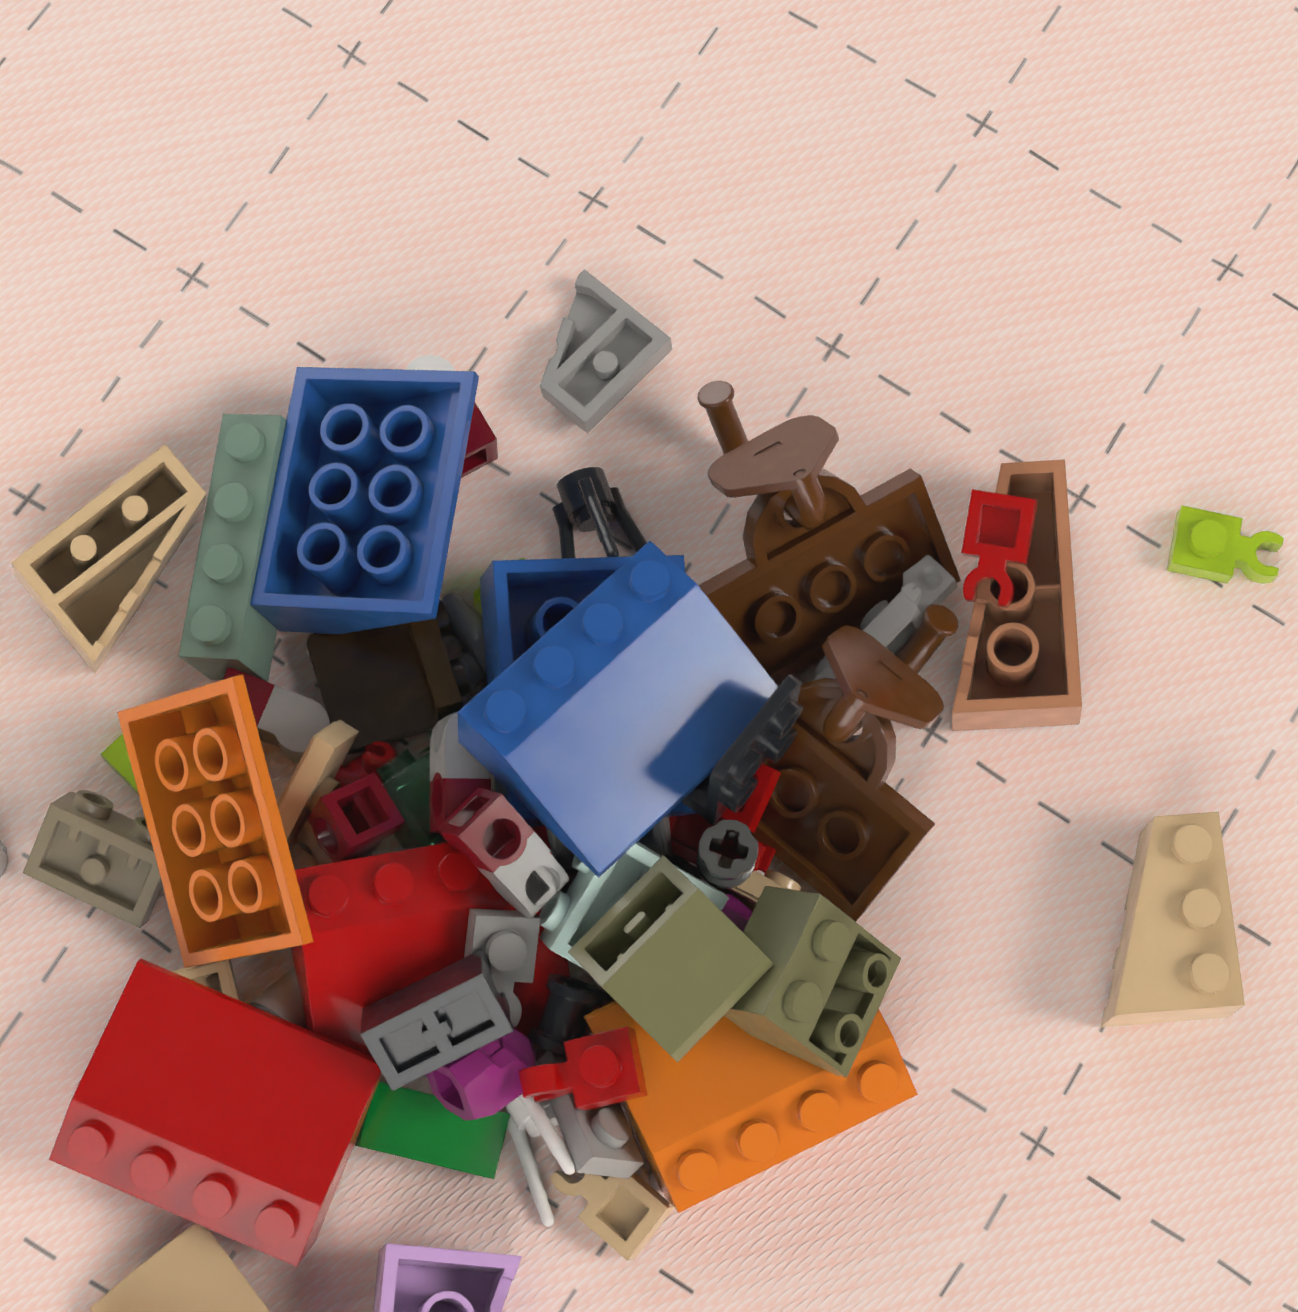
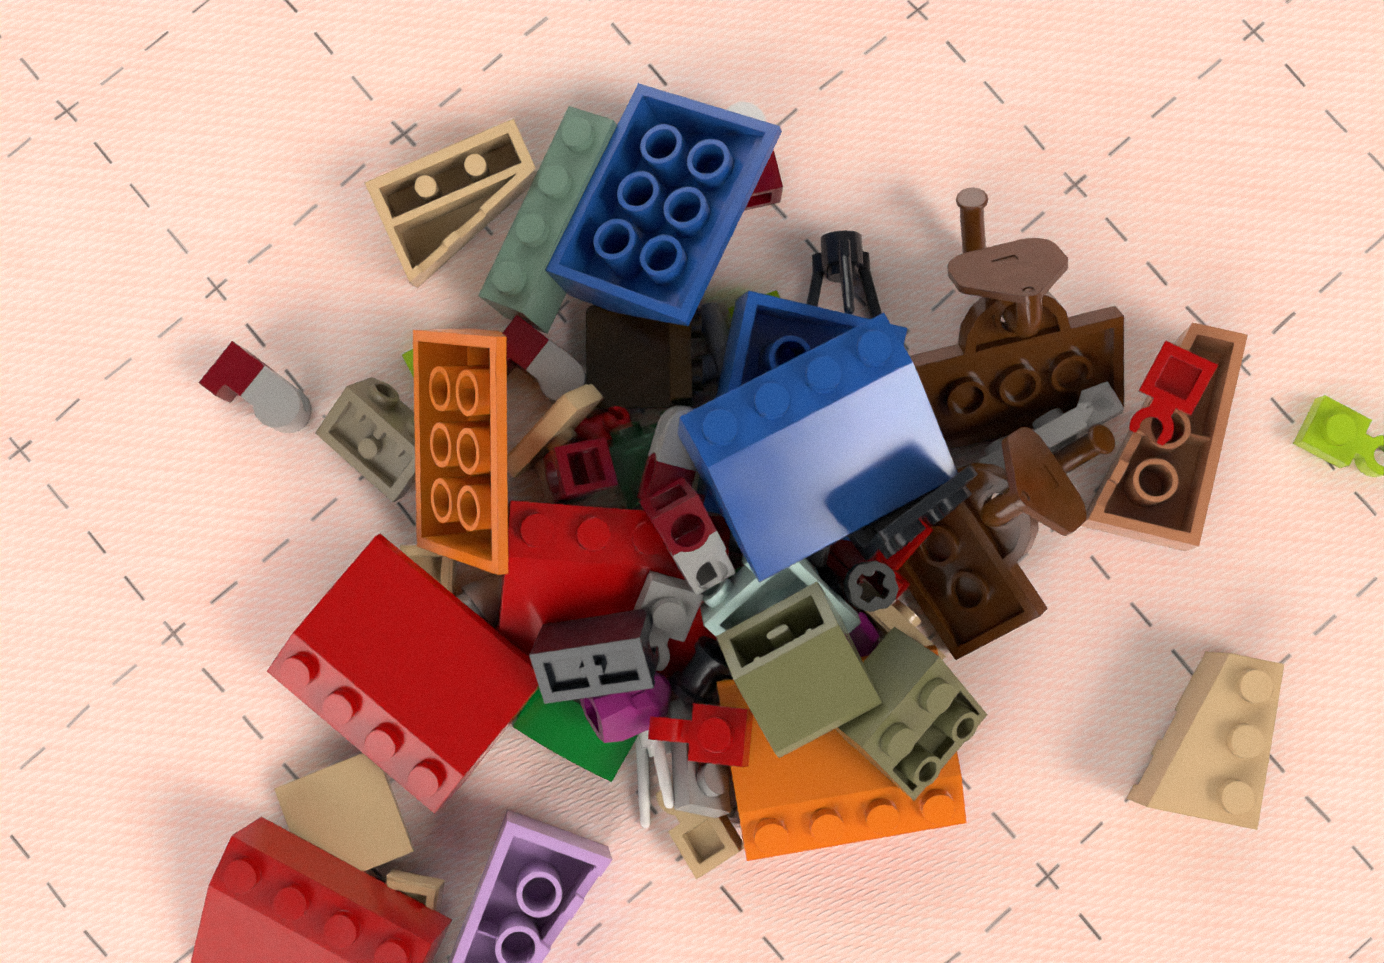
camera: 25 degrees right, 10 degrees up
light grey wing [540,269,673,434] -> none

